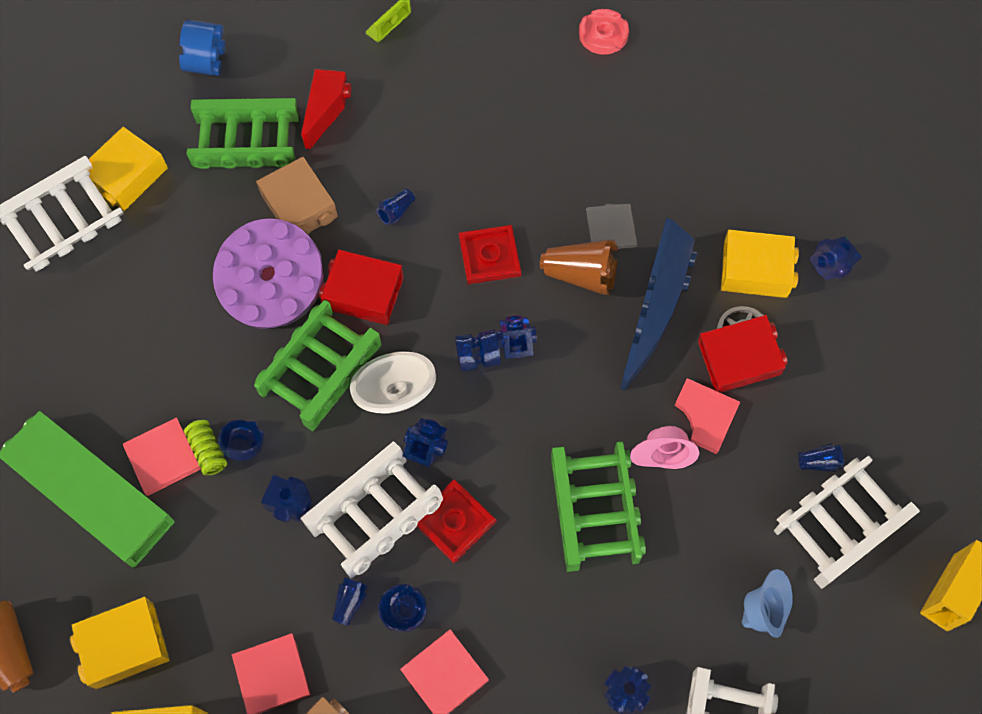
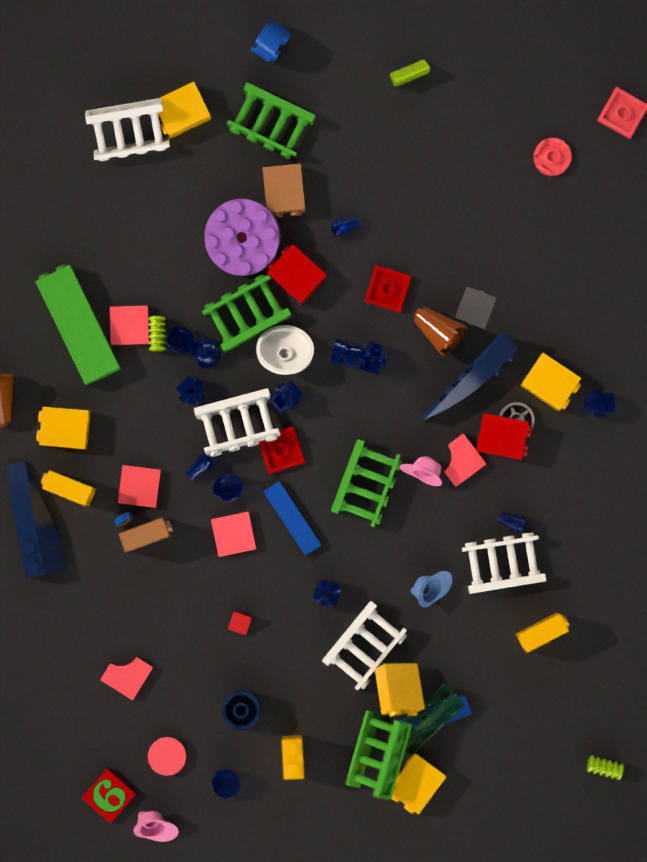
camera: 30 degrees right, 20 degrees up
red slope [301,69,351,149] -> none
none -> clear blue hair [192,337,221,369]
none -> blue tile [263,481,321,556]

